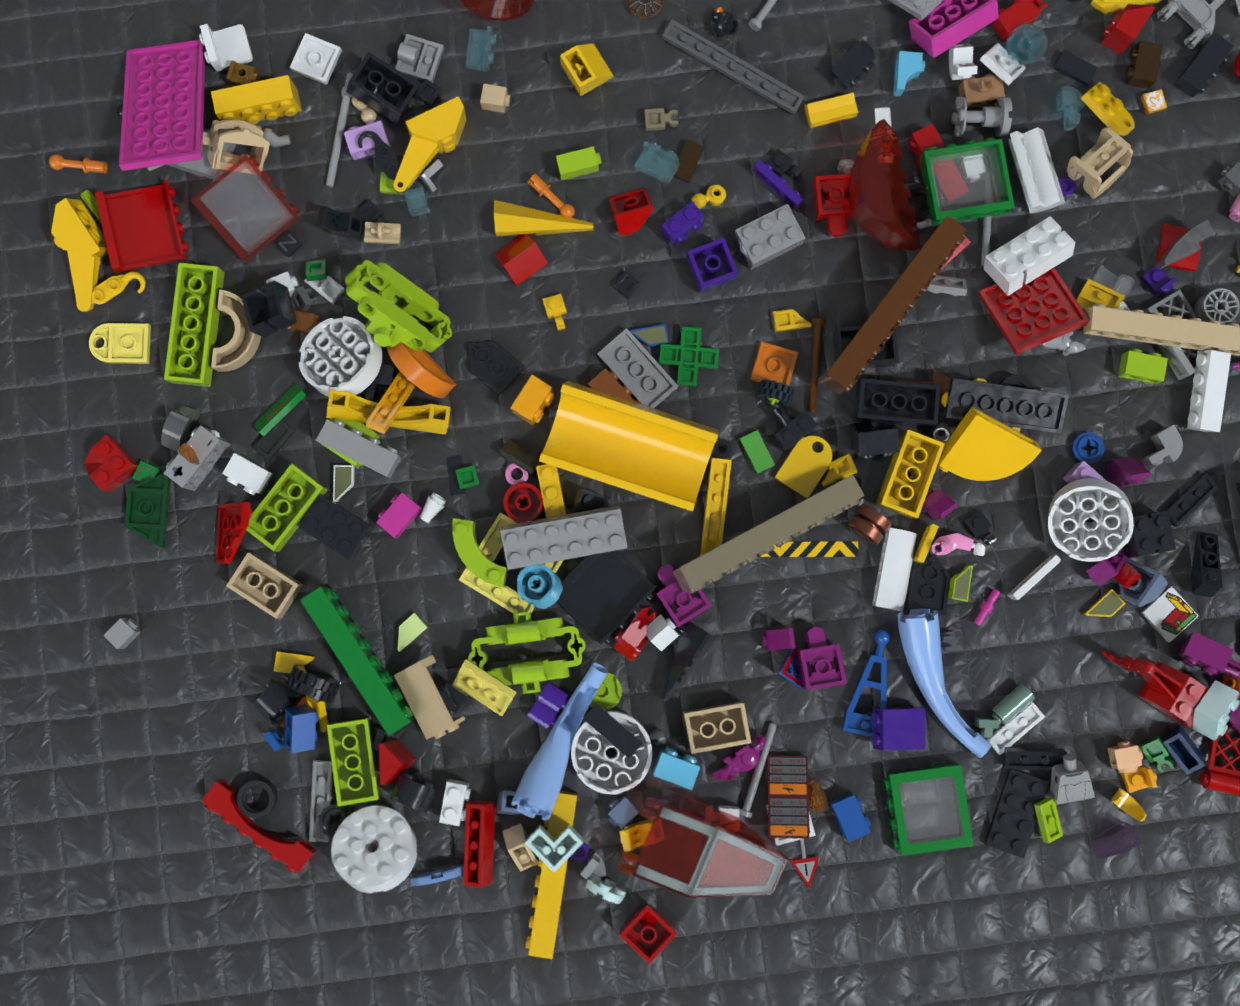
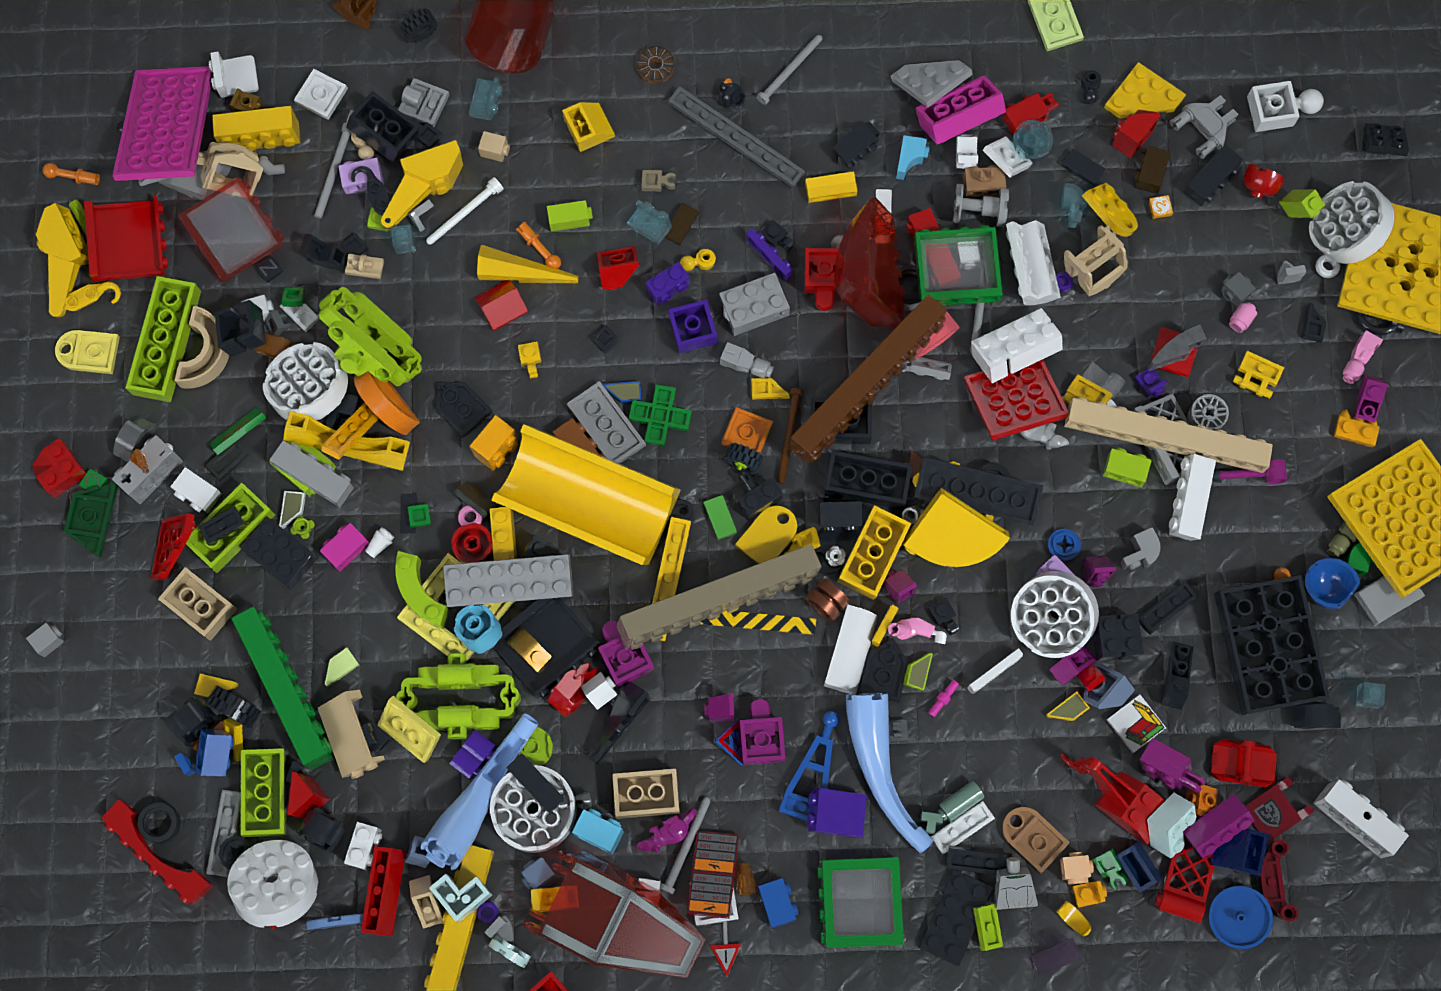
camera: 10 degrees right, 10 degrees down
none -> black plate [198,506,246,545]
none -> lime plate [291,516,315,539]
none -> white piece [426,177,504,245]
none -> pearl gold brick [506,627,551,672]
none -> light grey piece [720,342,774,378]
none -> white plate [825,546,846,566]
none -> medium nougat tile [1002,807,1070,874]

